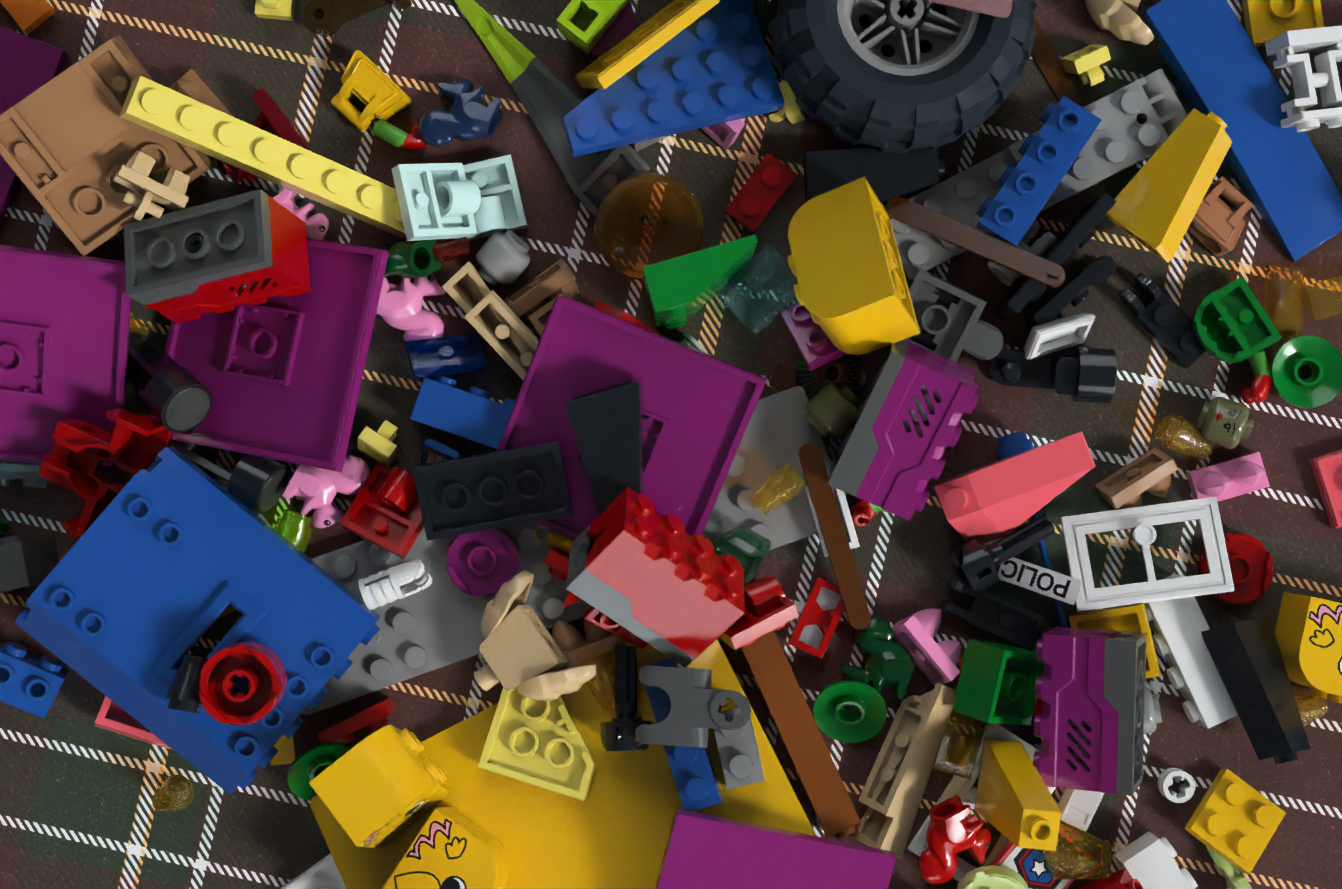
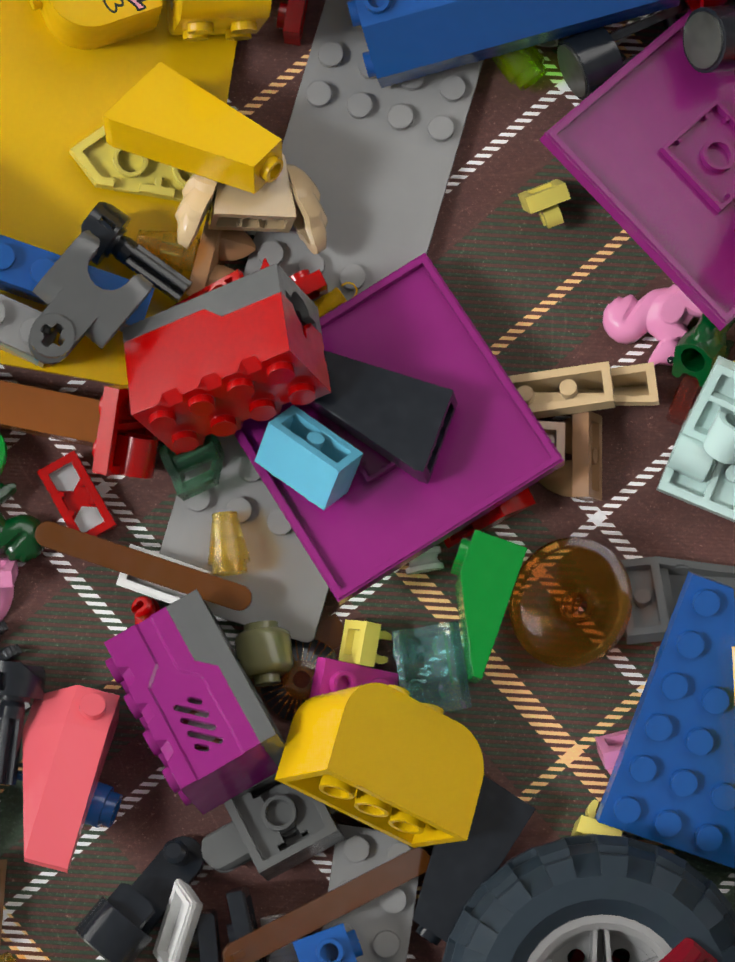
camera: 130 degrees right, 5 degrees down
bright pink animal [282,455,370,528] -> none
red plate [339,462,424,560] -> none
white hinge [358,559,433,611] -> none
clear blue plate [406,333,486,379] -> none
blue brick [410,374,515,449] -> none
black plate [412,440,574,541] -> none
blue slope [421,438,464,465] -> none
magenta tile [446,528,520,597] -> none
light grey head [476,230,530,285] -> none
red piece [725,153,797,234] -> none
none -> yellow slope [103,62,284,194]
none -> medium azure brick [254,405,363,510]
none -> light yellow tile [338,619,392,667]

